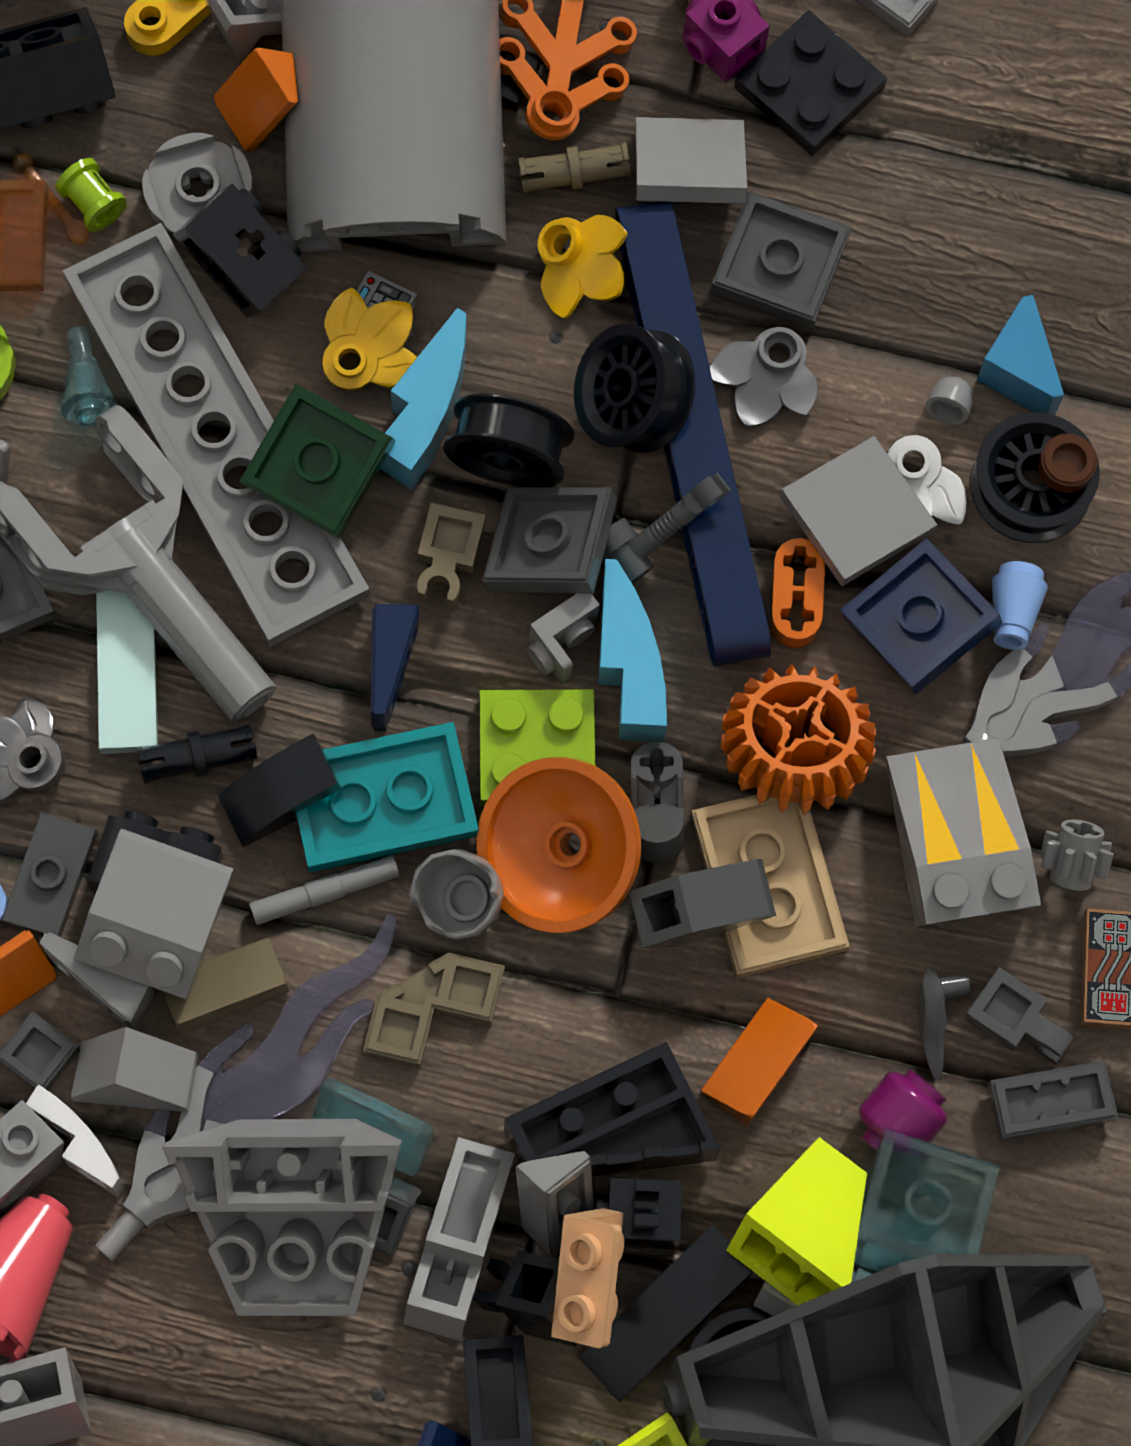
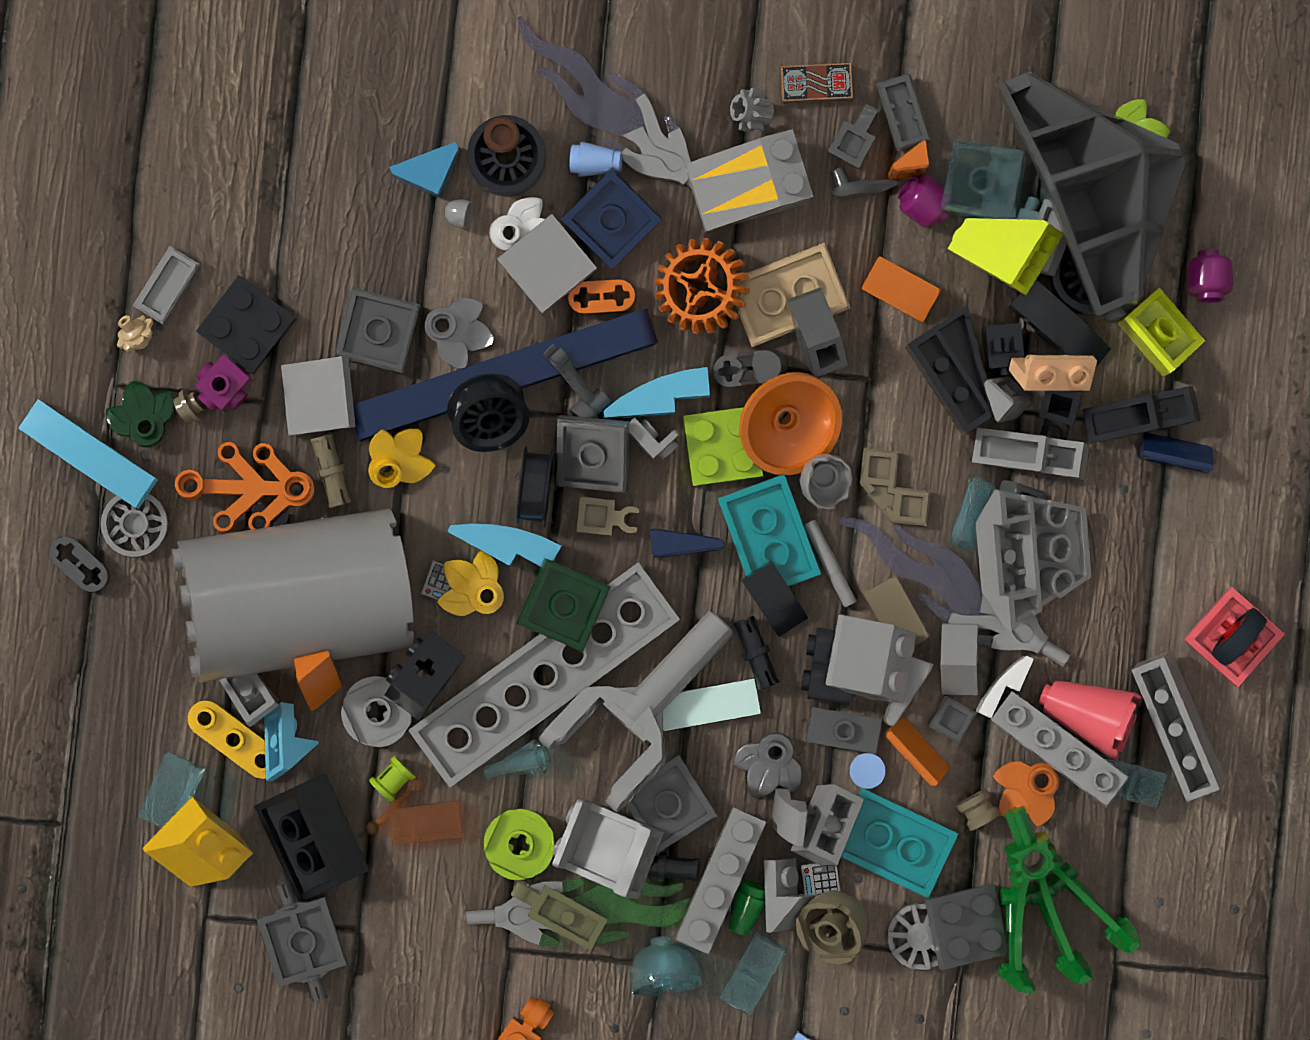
camera: 90 degrees left, 15 degrees up
none -> medium azure slope [264,702,319,782]
none -> orange slope [888,140,929,180]

